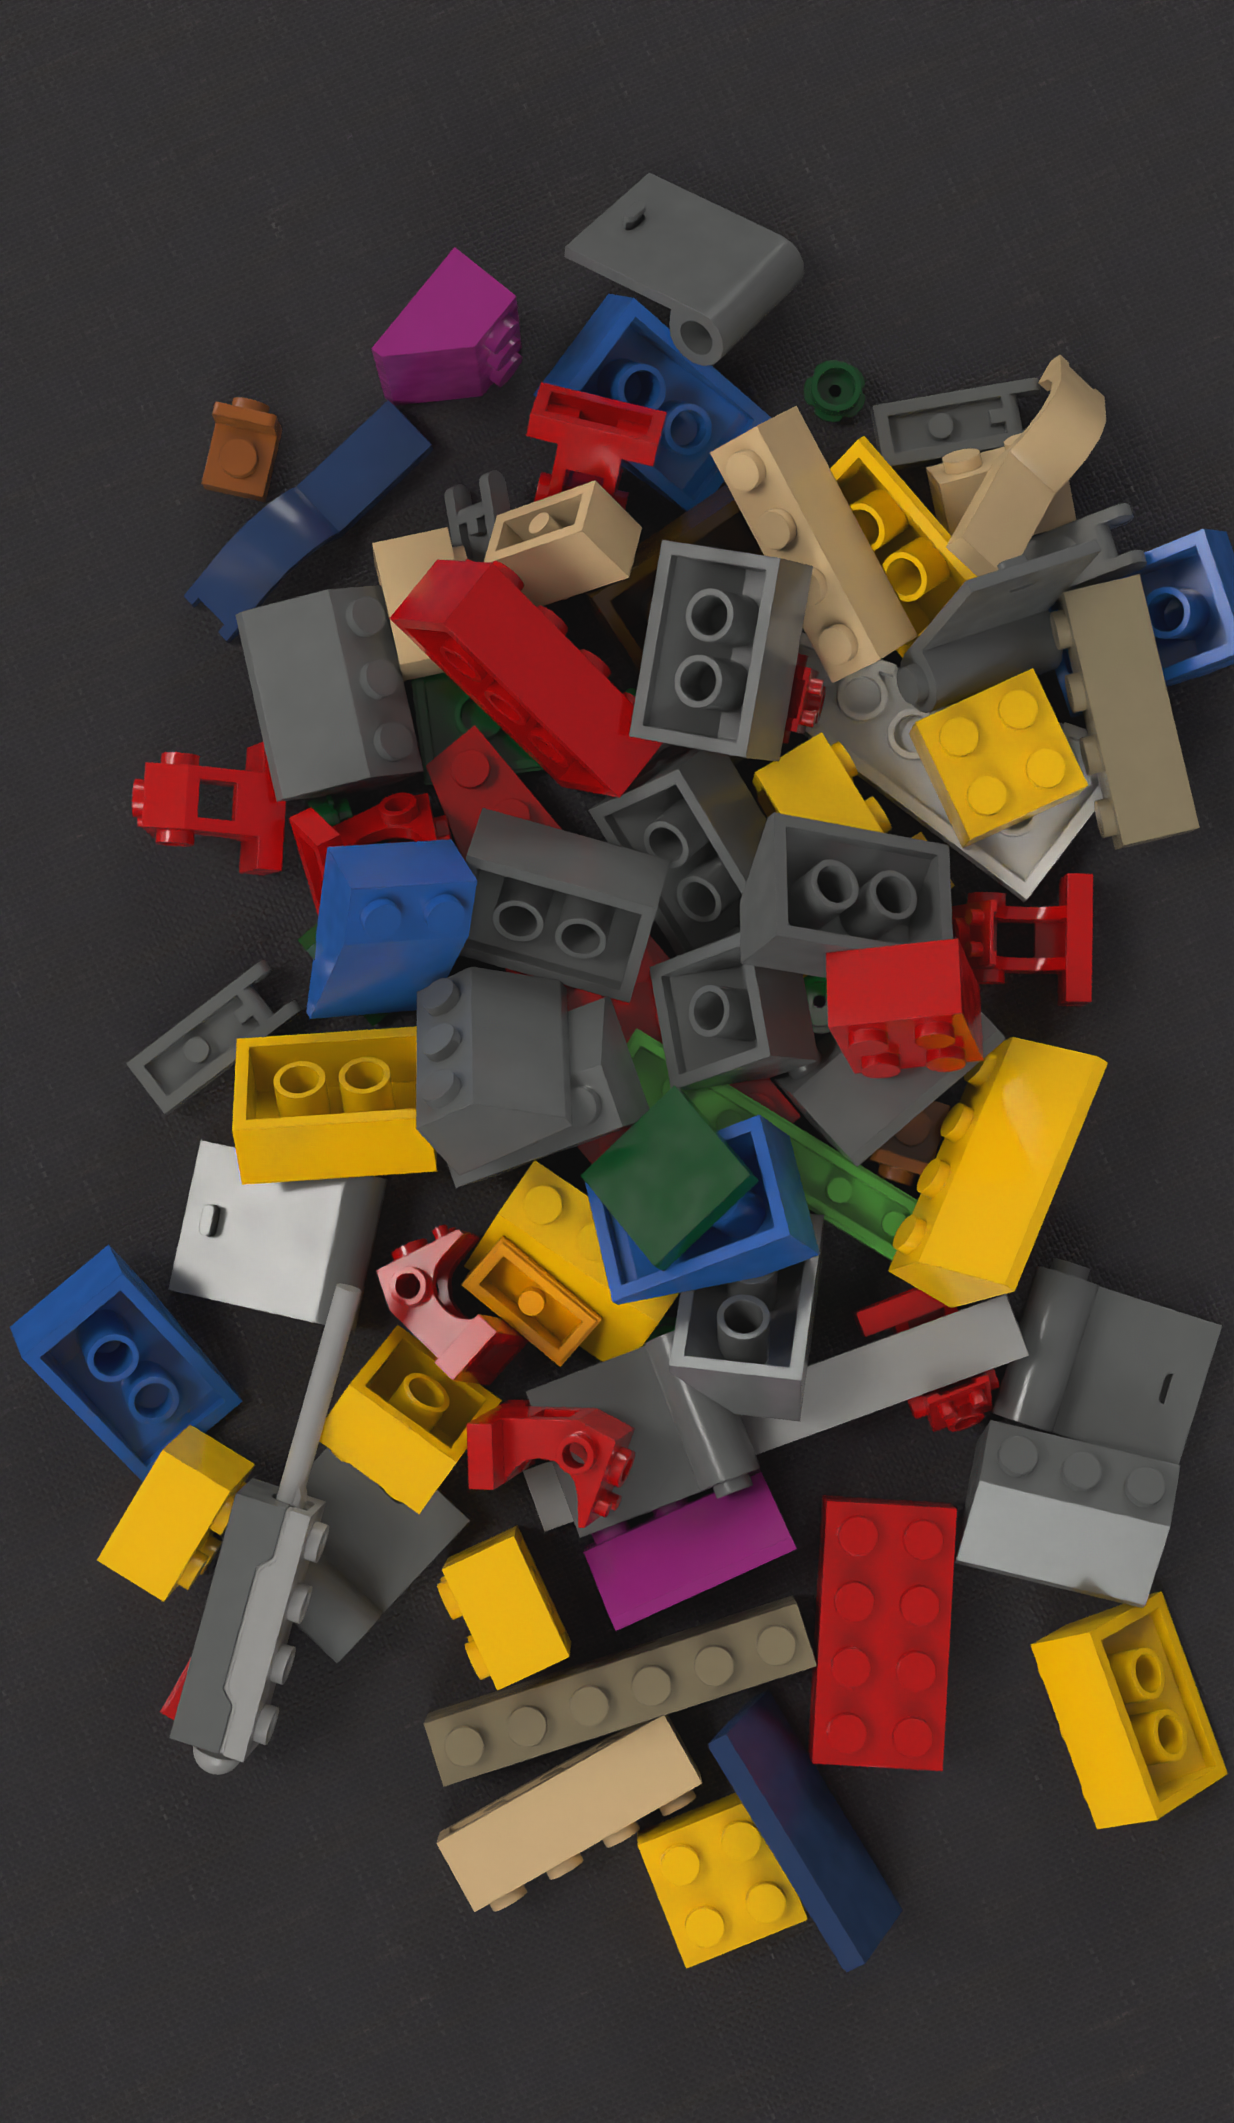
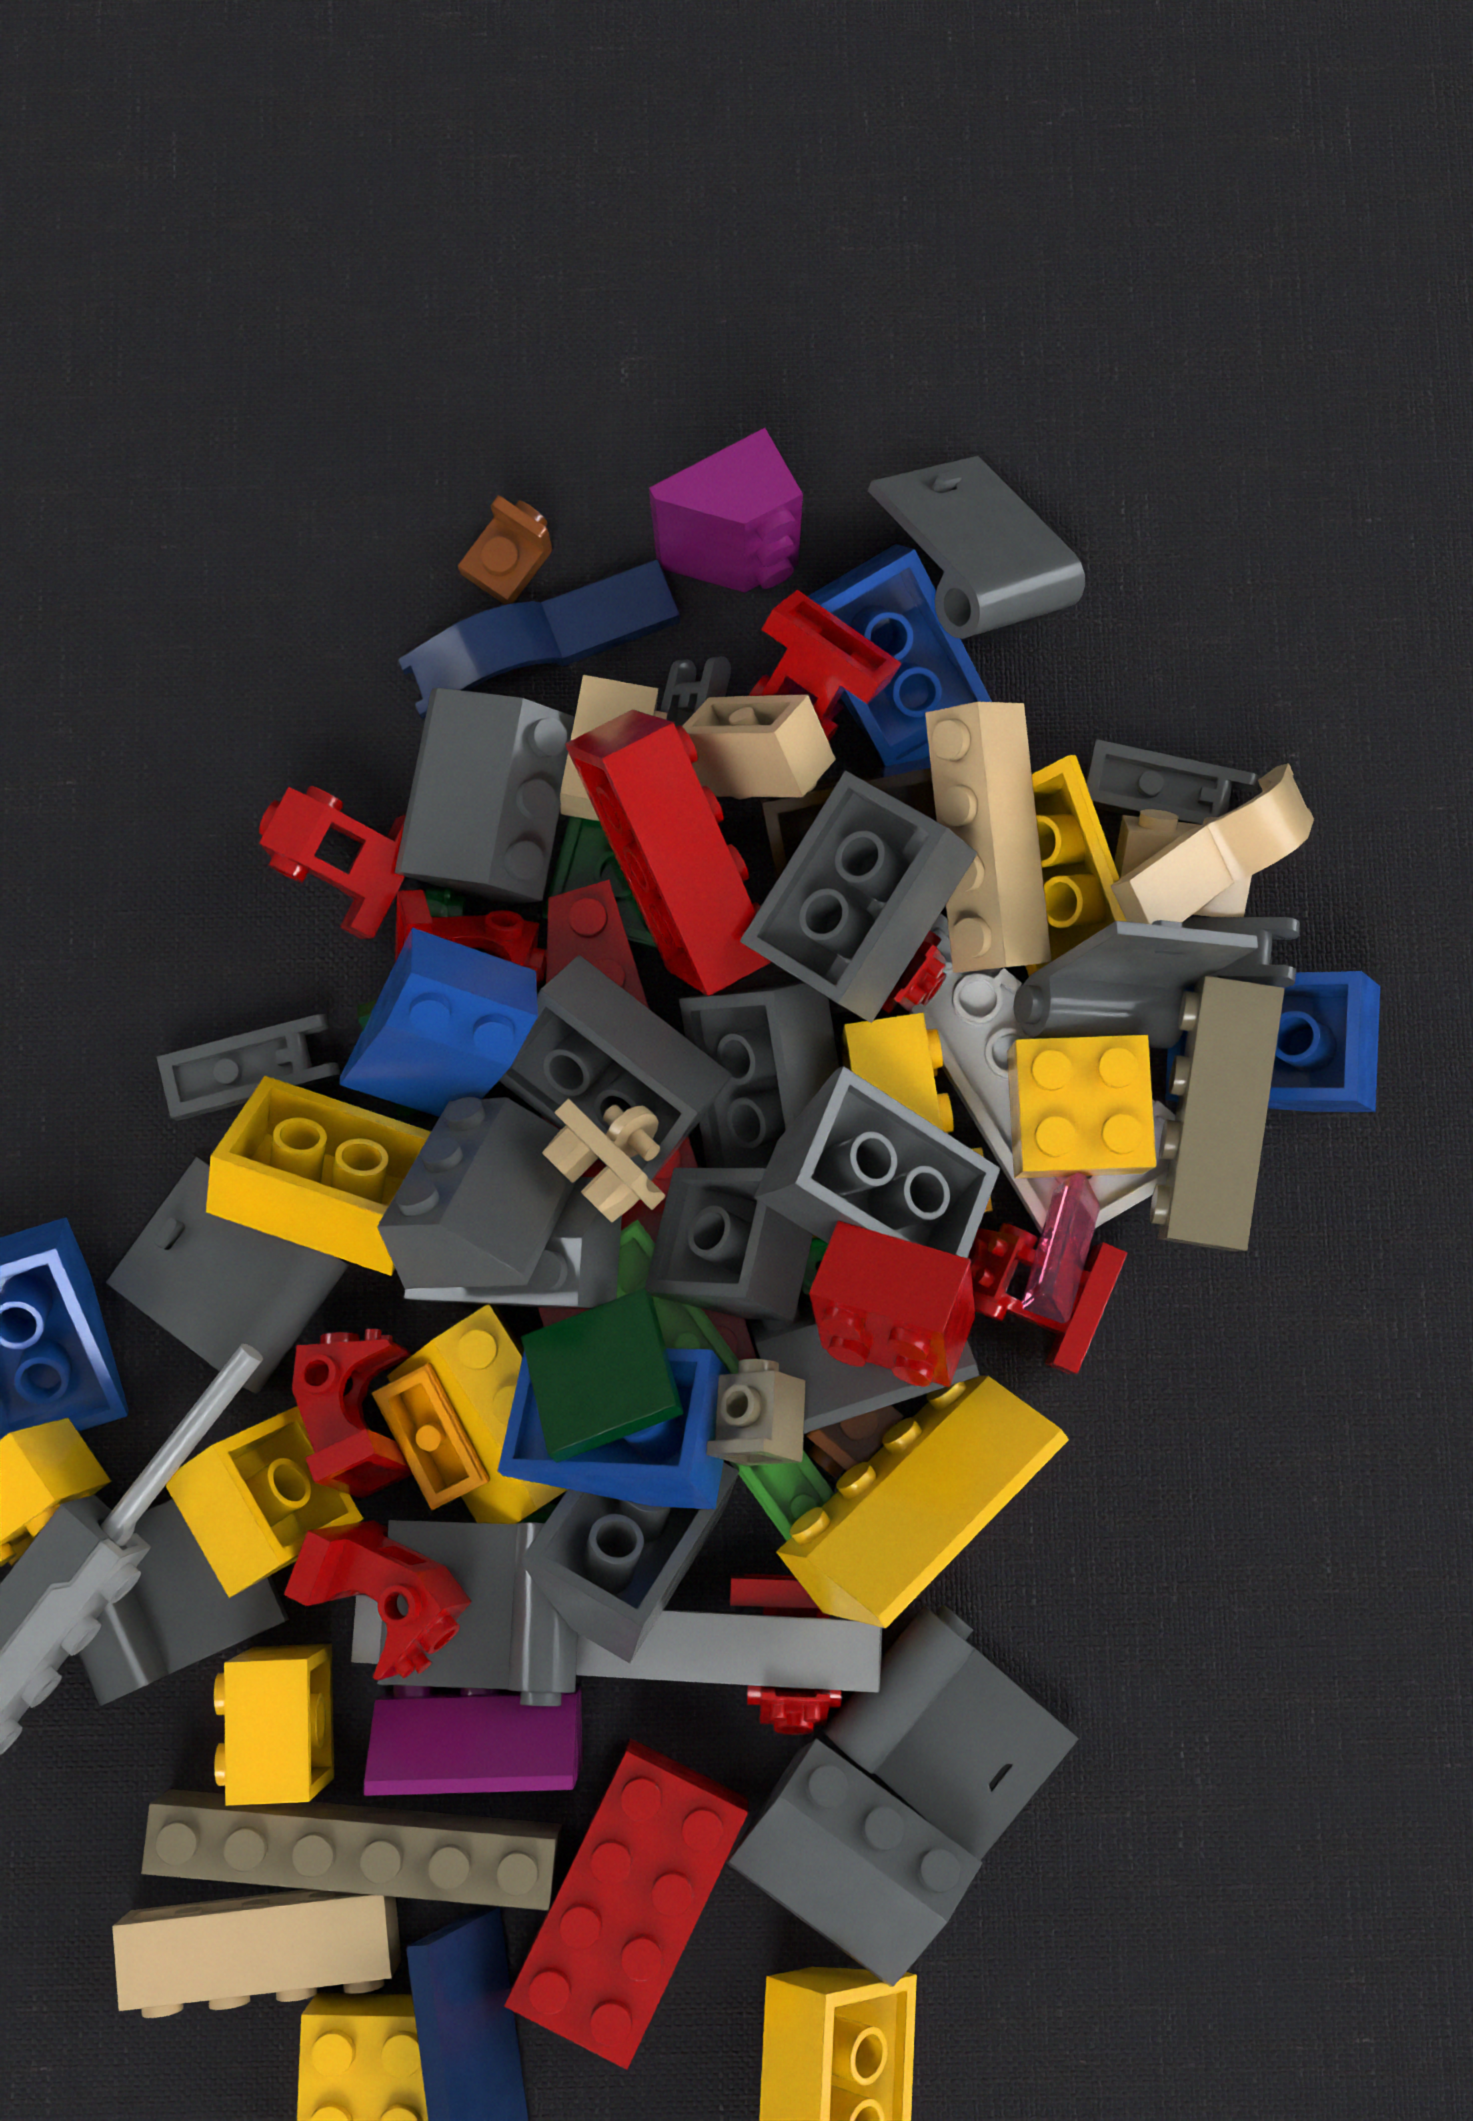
camera: 25 degrees right, 5 degrees down
dark green plate [804,360,865,423] -> none
none -> tan hips [542,1098,666,1222]
none -> dark tan brick [706,1359,806,1466]
none -> clear pink slope [1021,1172,1100,1323]

